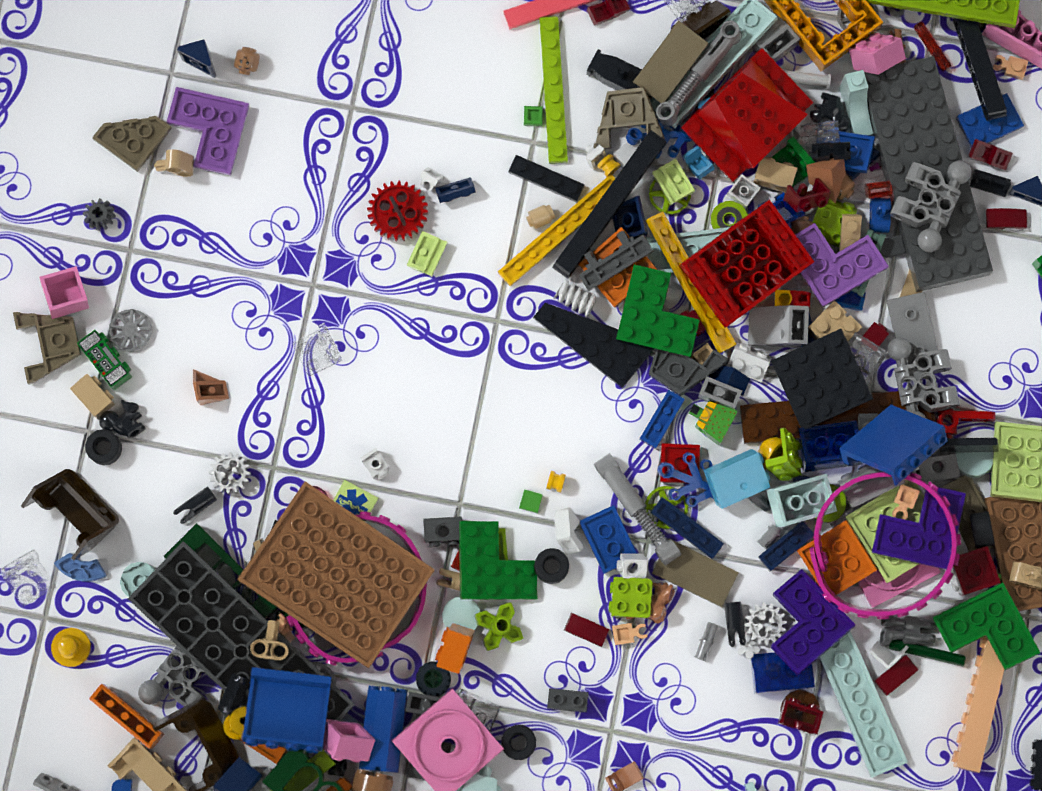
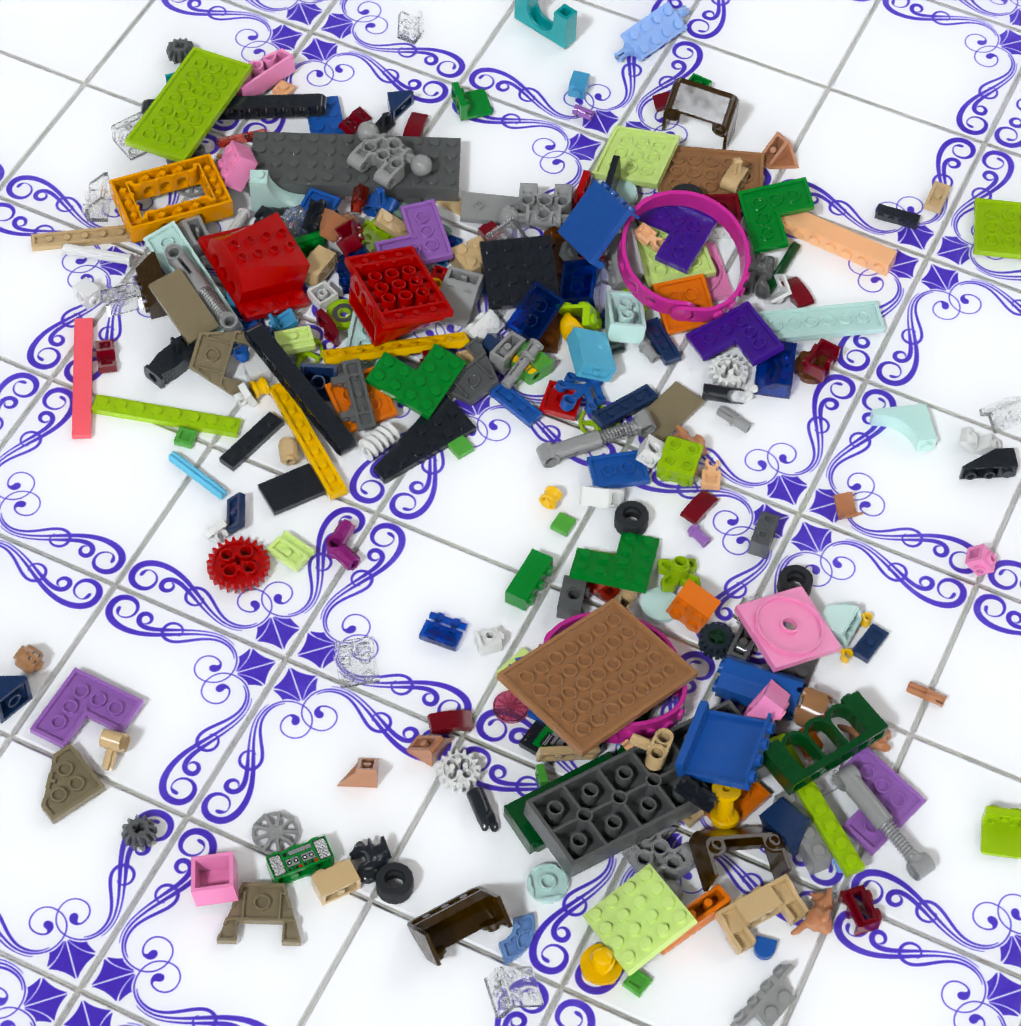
camera: 80 degrees left, 25 degrees down
none -> medium azure axle [168,451,227,500]
none -> black tile [257,463,326,516]
none -> dark red slope [316,308,340,347]
none -> magenta piece [326,519,361,571]
none -> nougat slope [406,735,454,767]
none -> clear blue plate [419,611,468,652]
none -> dark red slope [427,710,474,735]
none -> bright green tile [448,435,474,460]
none -> light grey pin [501,338,544,390]
none -> clear blue slope [503,280,566,342]
none -> green brick [505,548,555,611]
none -> bright green tile [535,763,549,788]
none -> yellowish green plate [582,863,698,976]
none -> bright green tile [622,969,653,998]
none -> medium lavender pin [687,524,711,548]

